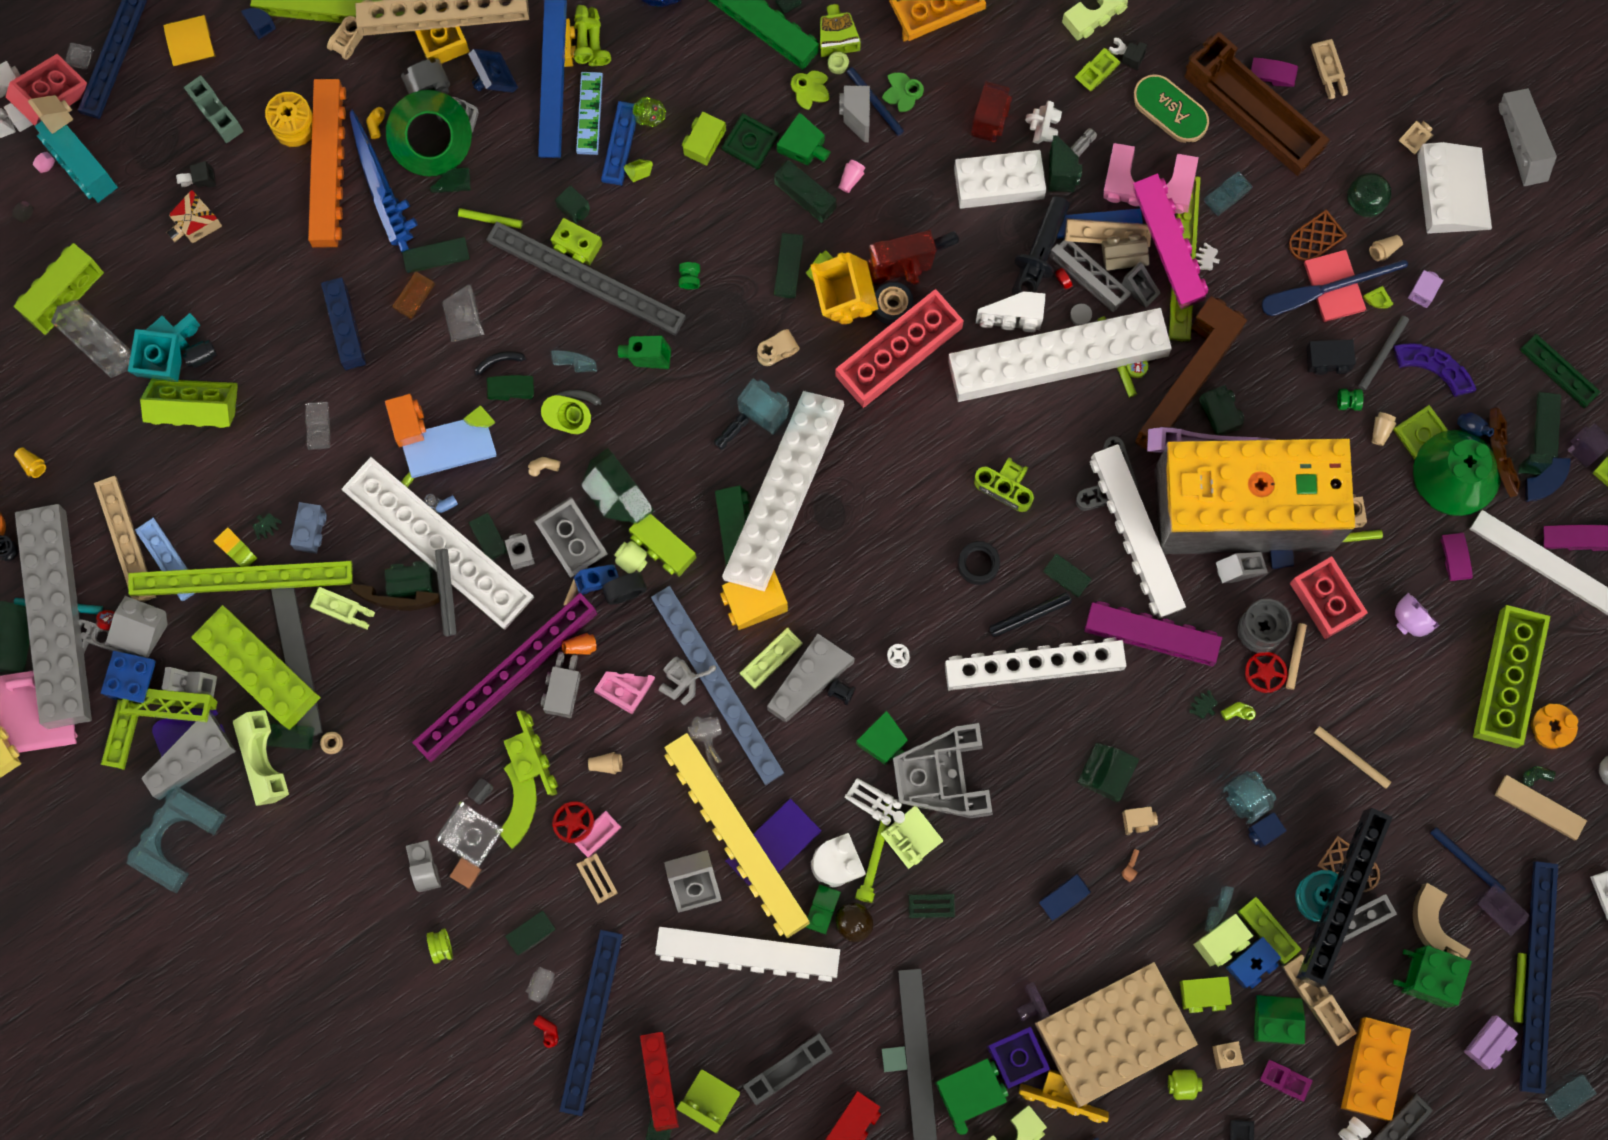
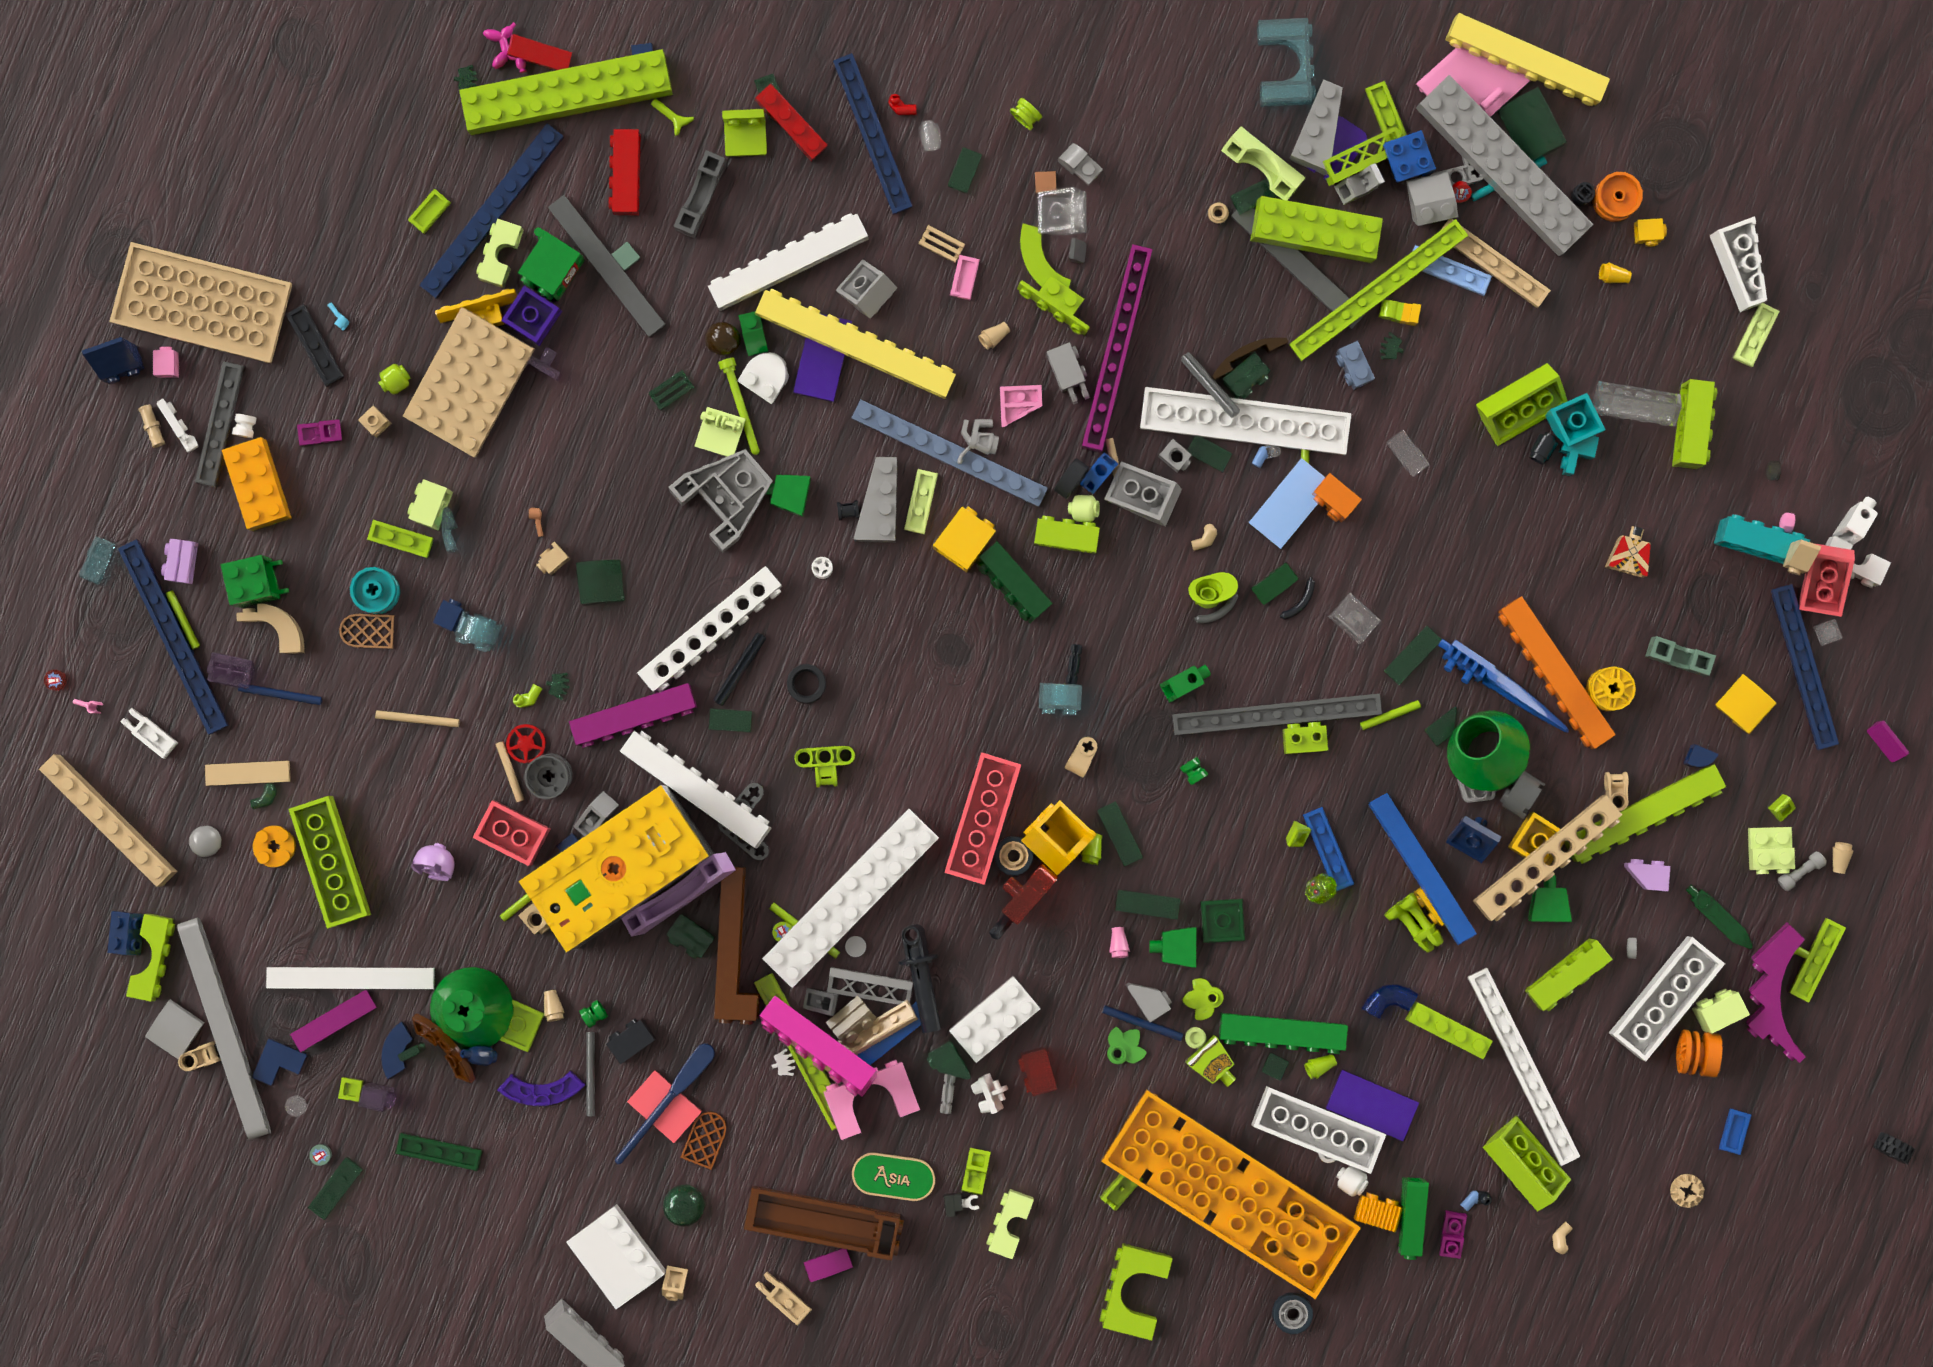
camera: 145 degrees right, 10 degrees up
pearl dark grey piece [176,161,216,188] -> none
yellowish green hinge [310,587,375,630] -> none
dark blue brick [321,277,366,370] -> none
yellow arm [366,107,386,139] -> none
clear orange plate [392,272,435,320] -> none
lime tile [464,405,495,428] -> none
clear light blue slope [551,350,597,372] -> none
red wheel [552,802,594,843] -> none
clear green brick [555,185,590,224] -> none
orange cone [562,633,596,655] -> none
tile [576,72,603,155] -> none
clear green wedge [581,448,655,524] -> none
lime brick [682,111,726,166] -> none
clear plant [688,716,723,782] -> none
white plate [722,391,844,591] -> none
white piece [845,778,905,826] -> none
white slope [975,292,1045,332] -> none
dark blue slope [1039,873,1091,921] -> none
red tile [1055,268,1073,290] -> none
lime brick [1180,977,1232,1013] -> none
clear light blue slope [1204,172,1253,216] -> none
blue brick [1225,937,1281,989] -> none
green slope [1254,995,1305,1045] -> none
tan slope [1281,954,1357,1046] -> none
black brick [1296,808,1393,988] -> none
light grey brick [1343,894,1397,942] -> none
lime tile [1363,286,1393,308] -> none
tan cone [1369,235,1403,261] -> none
lavender brick [1408,270,1443,308] -> none
magenta slope [1441,533,1473,581] -> none
clear green tile [1534,392,1561,458] -> none

